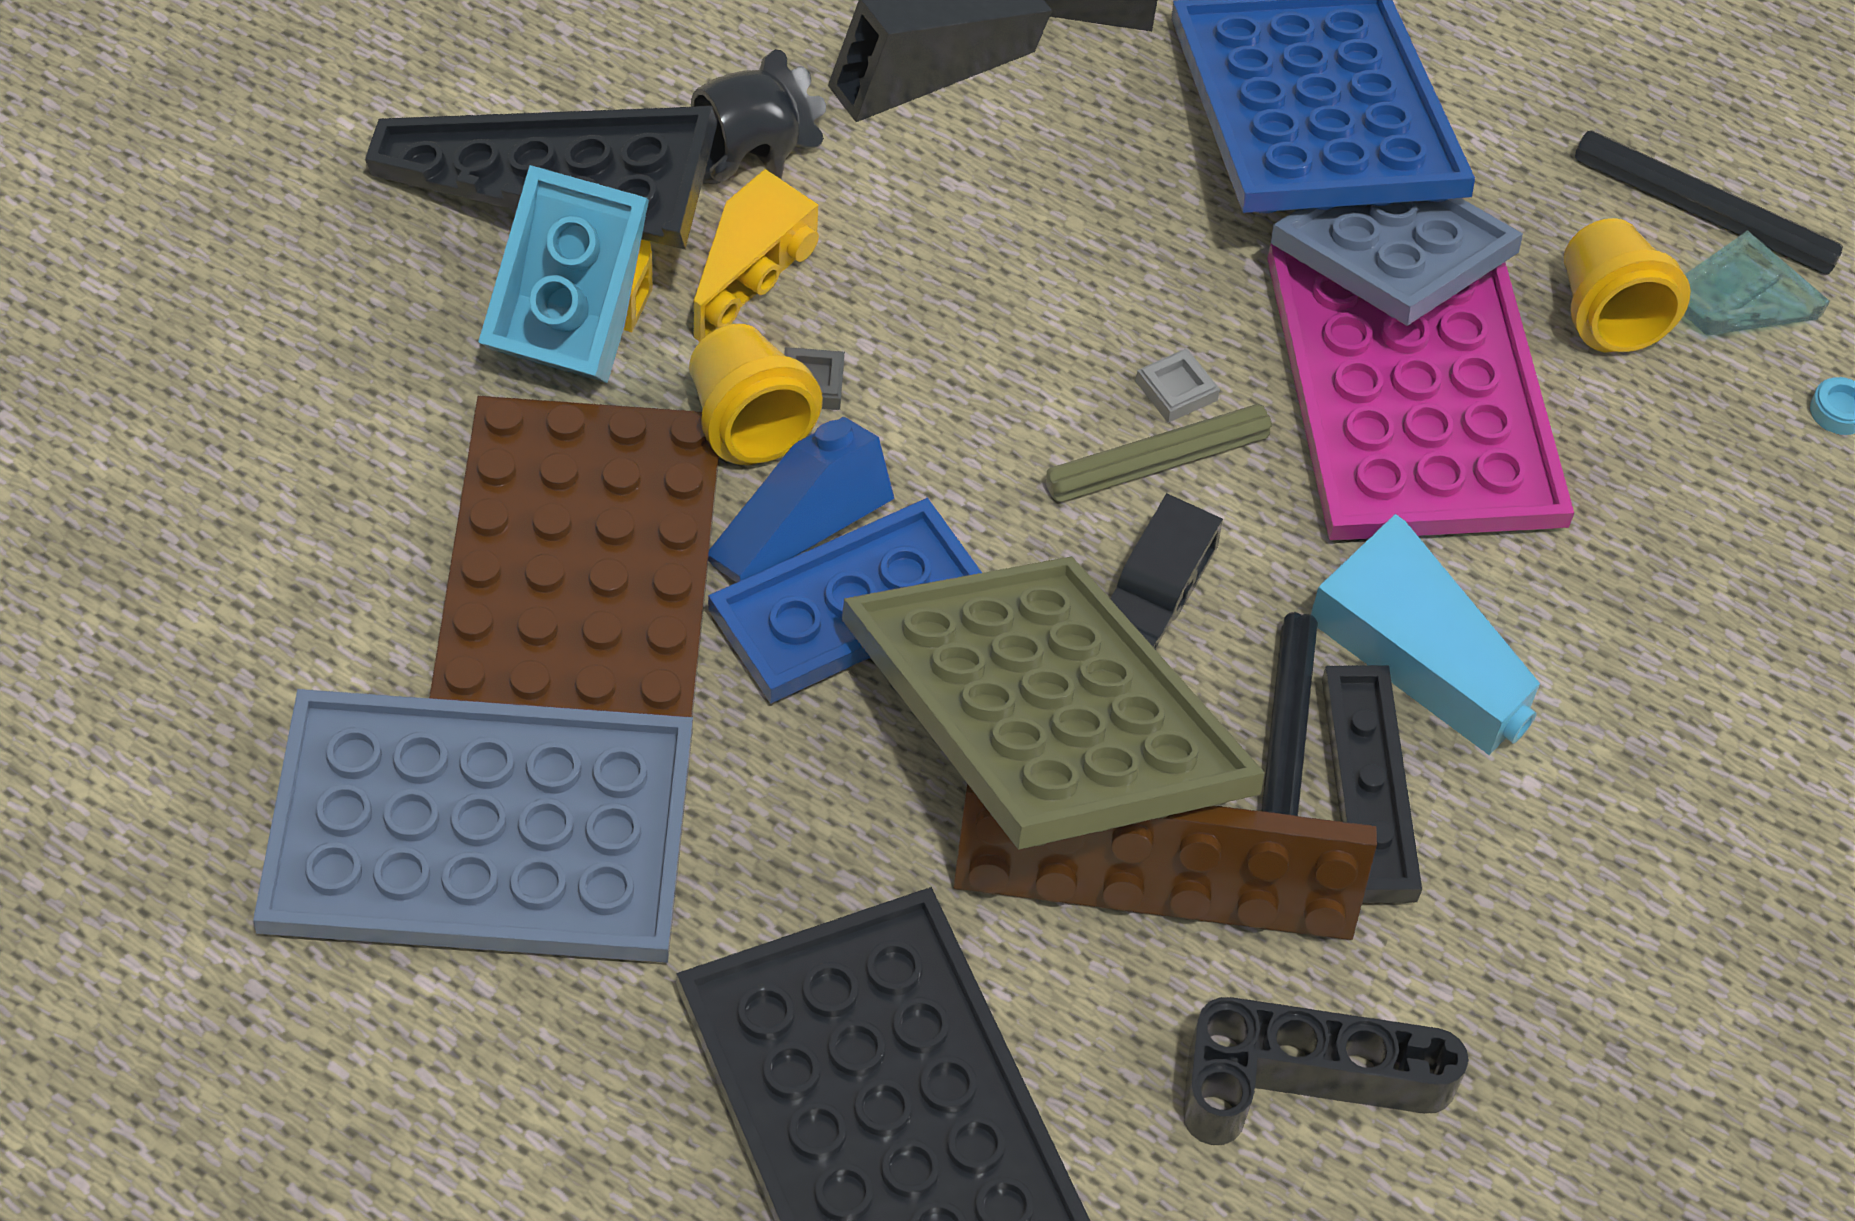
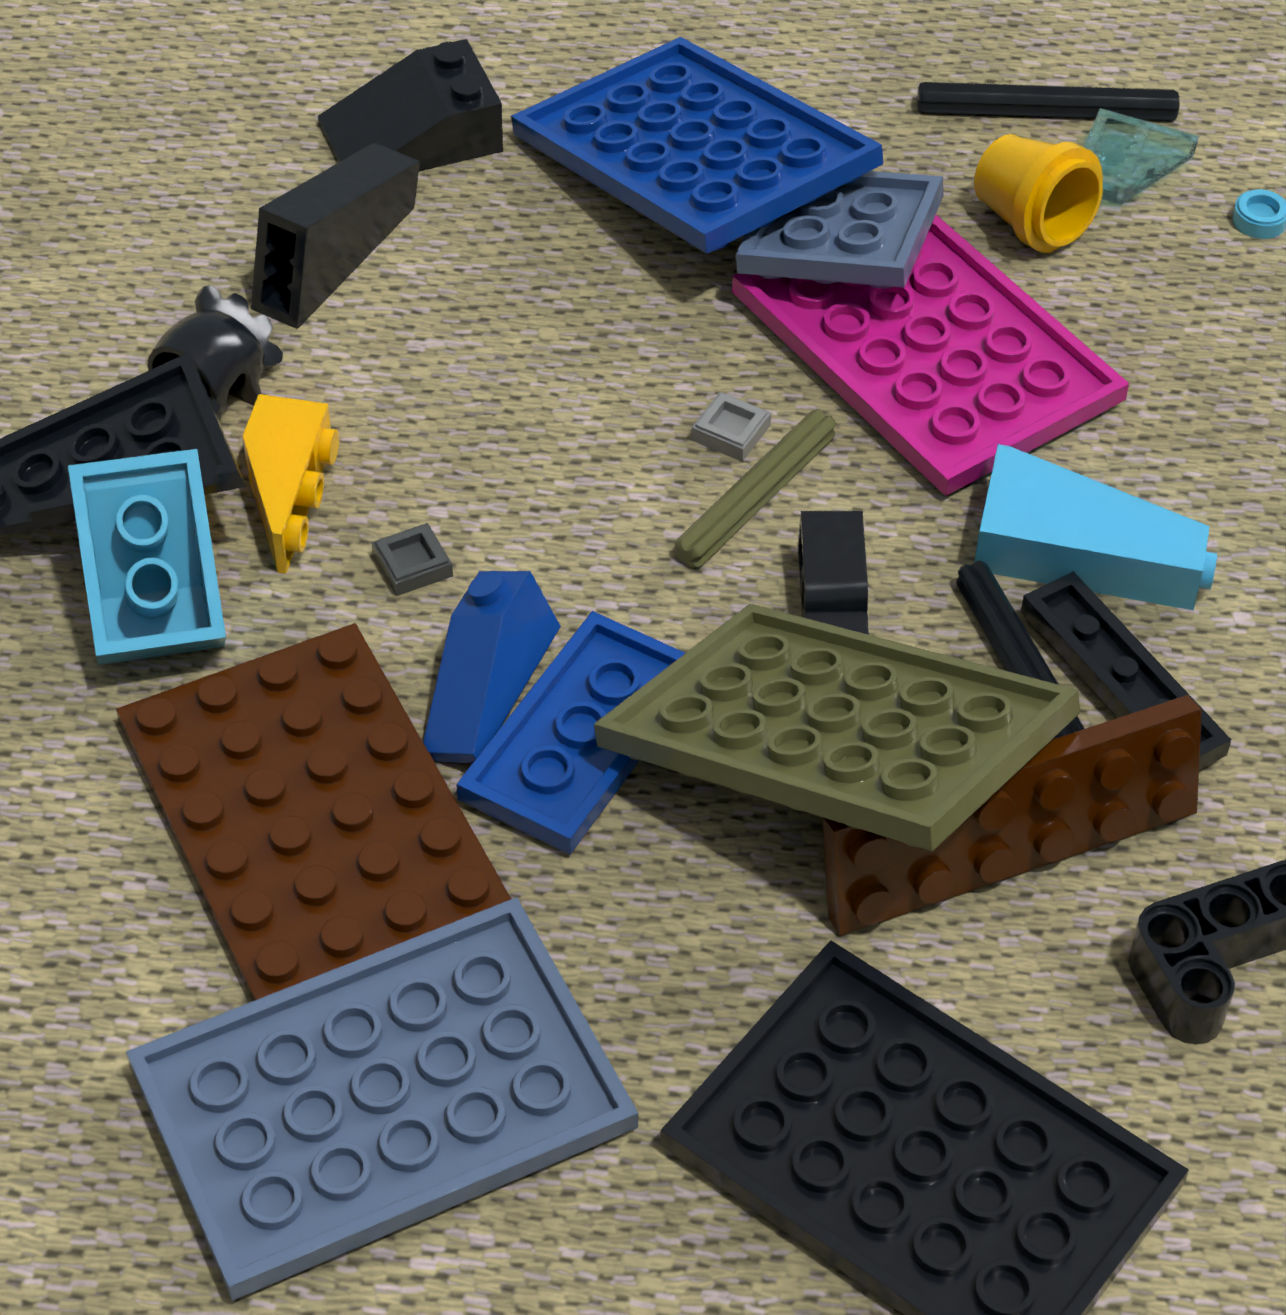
camera: 25 degrees left, 5 degrees down
yellow piece [689,324,822,465] -> none

